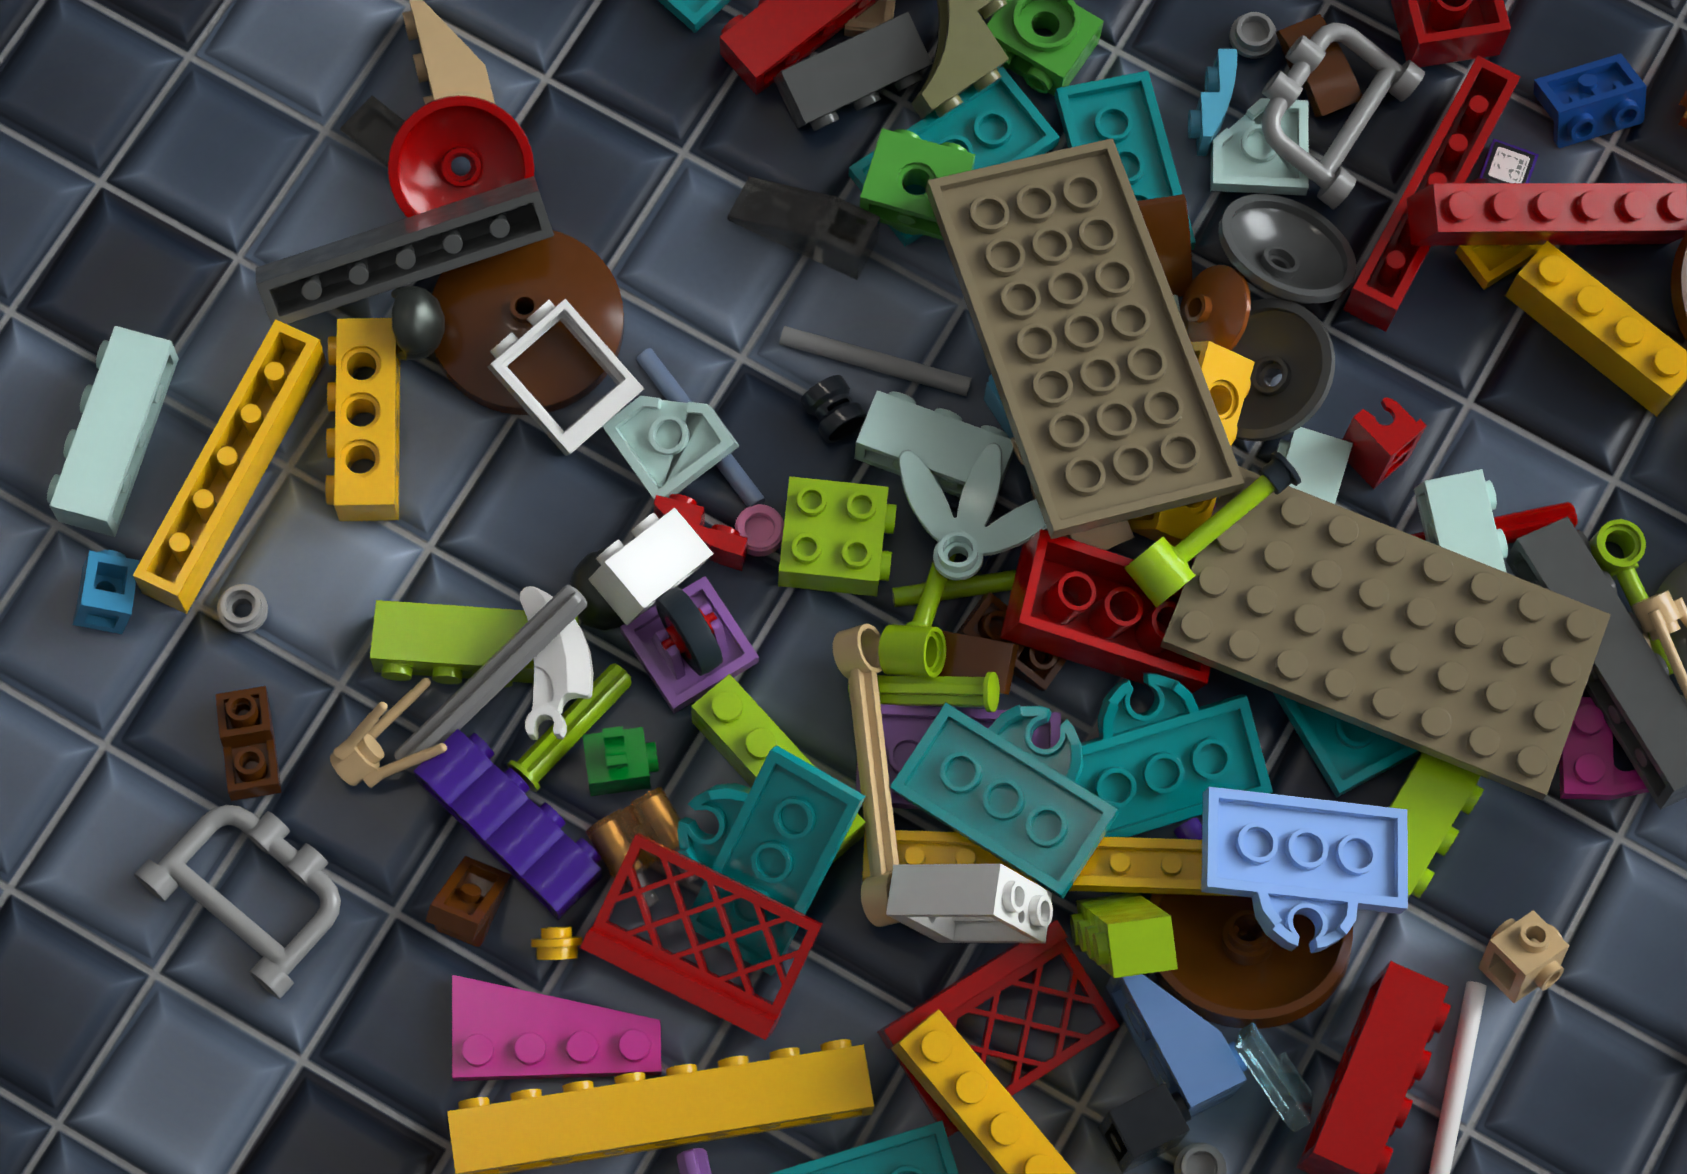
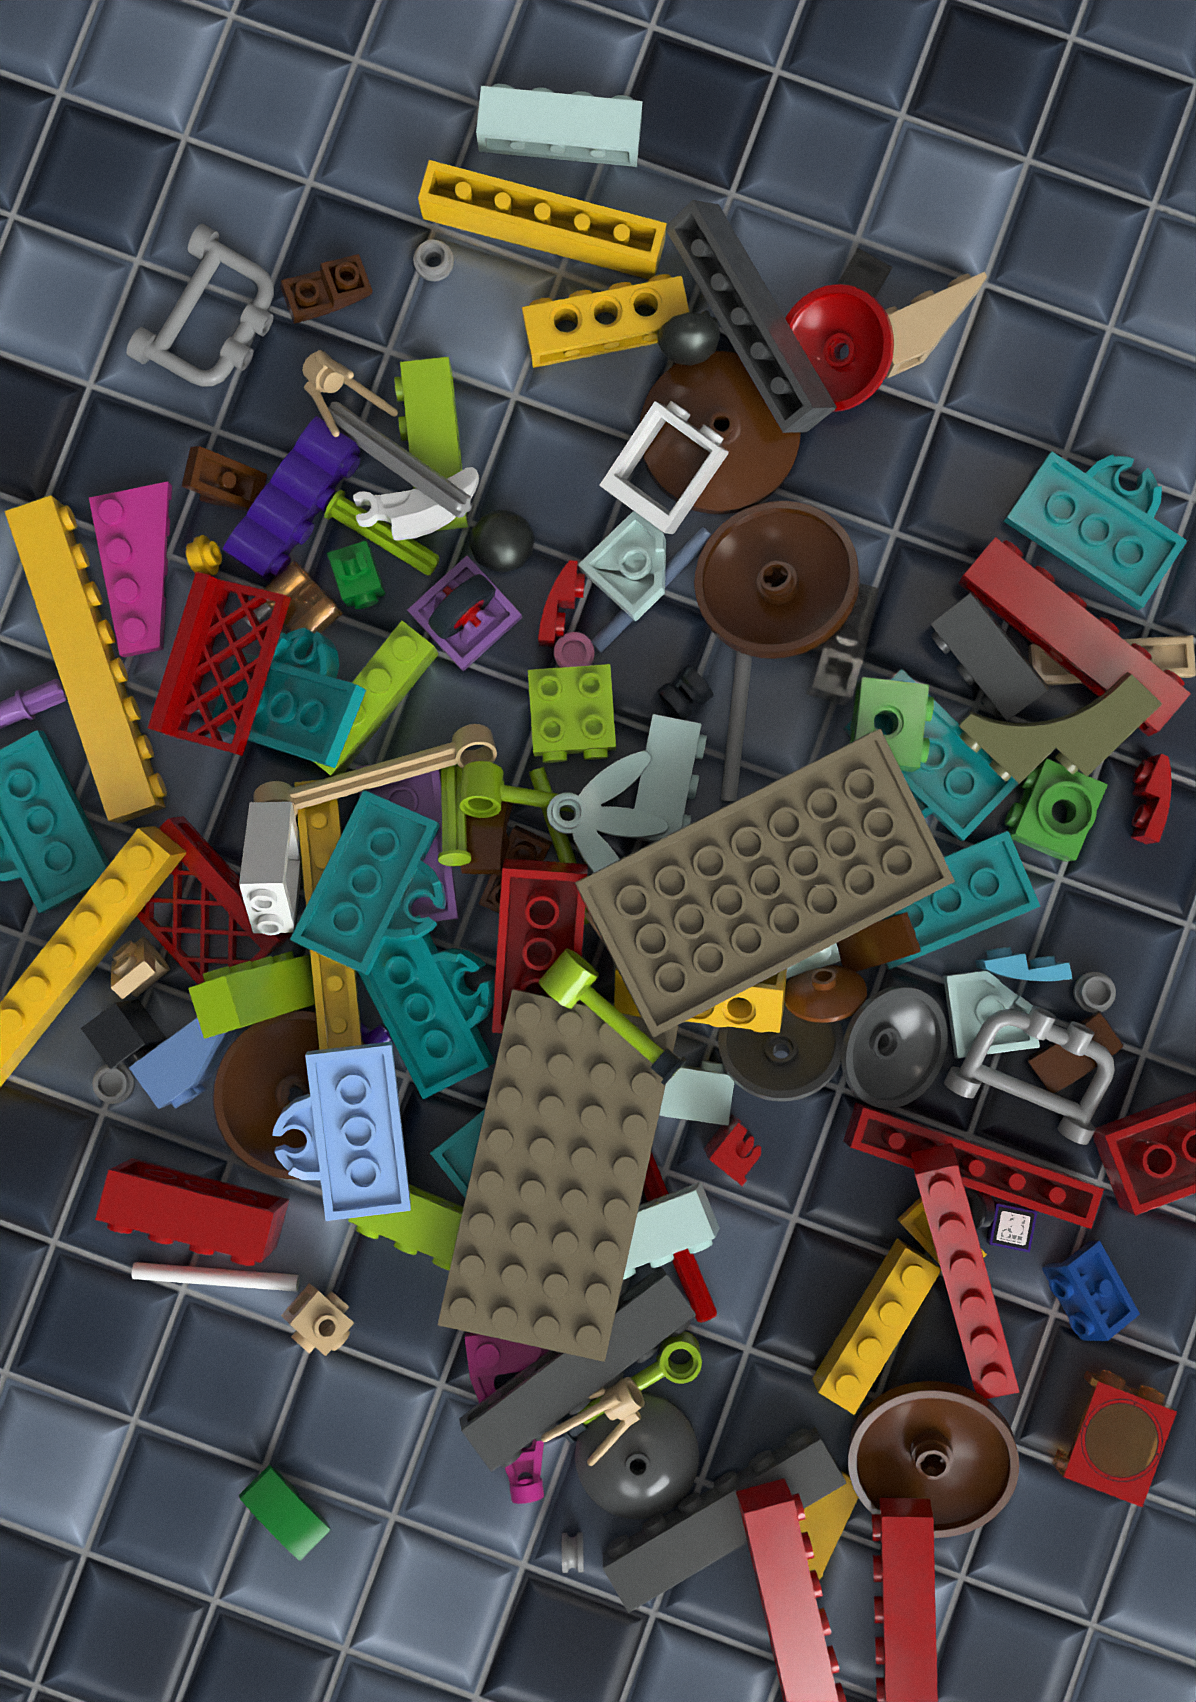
camera: 85 degrees right, 15 degrees up
dark azure brick [72,550,140,634] -> none
white brick [588,508,714,625] -> none
clear light blue tile [1235,1022,1314,1133] -> none
none -> tan plate [111,936,170,1000]
none -> reddish brown dish [694,501,860,659]

